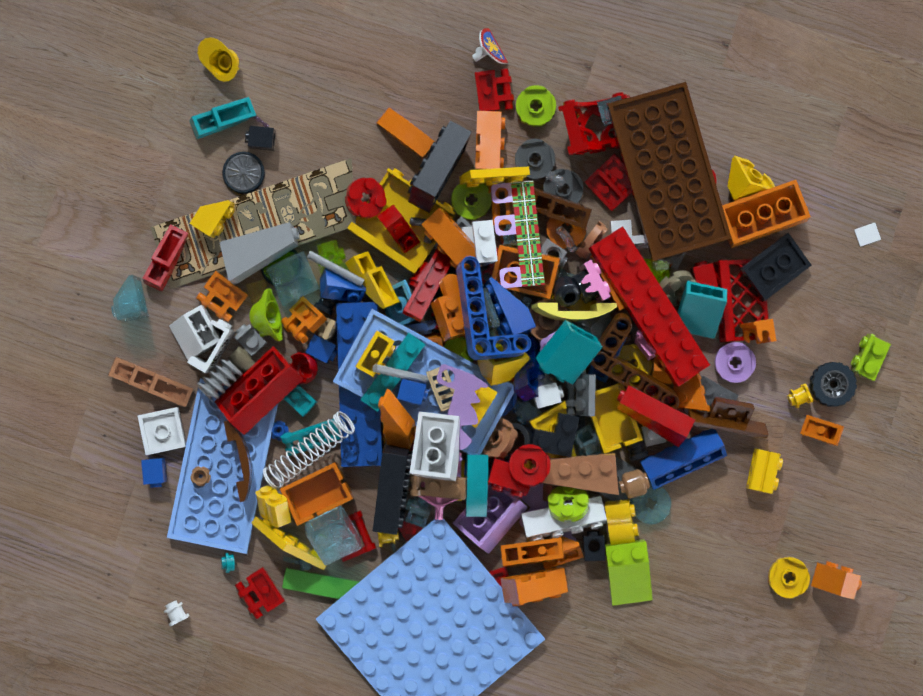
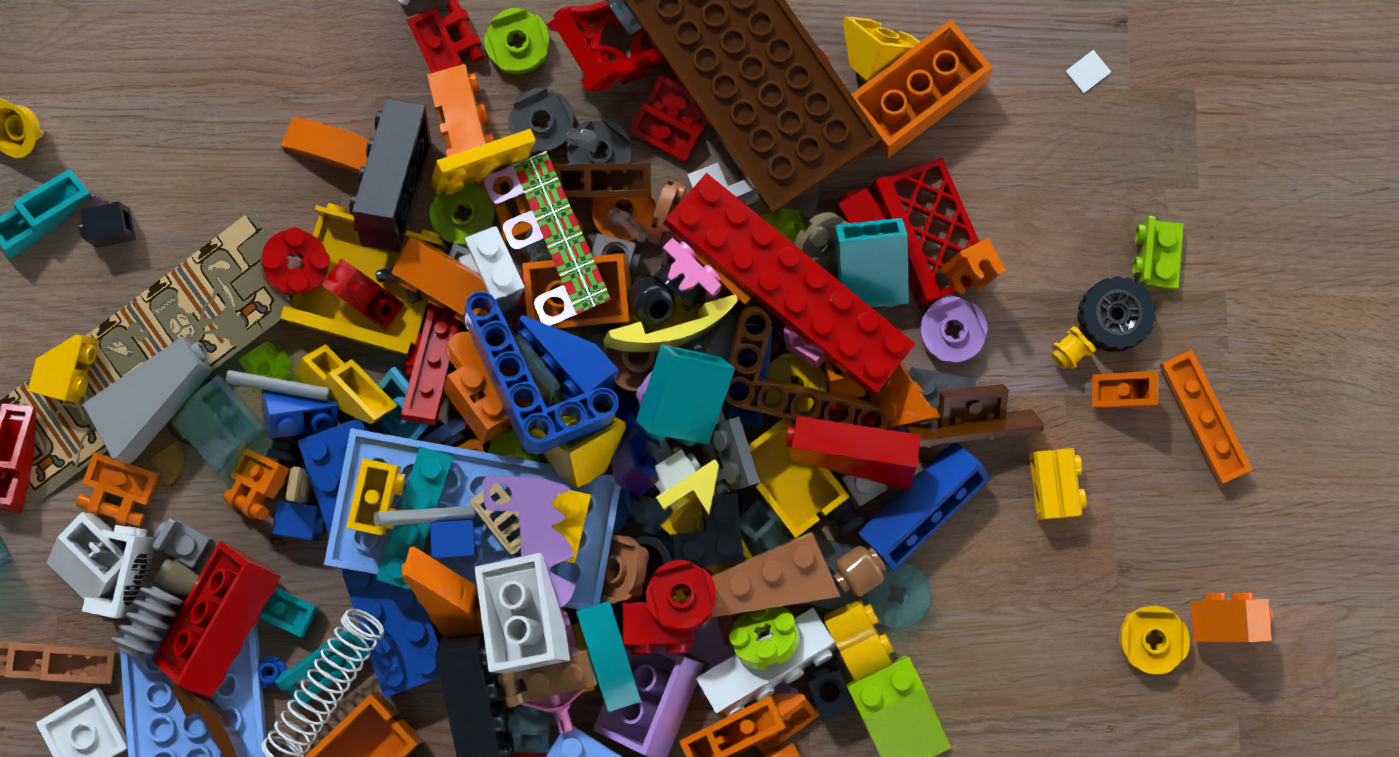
camera: 15 degrees left, 5 degrees down
flat silver wheel [222,151,265,194] -> none
lime hat [249,288,283,341] -> none
red hair [291,352,318,384] -> none
black plate [739,233,812,301] -> none
none -> light yellow slope [656,459,719,515]
none -> orange plate [1159,349,1253,485]

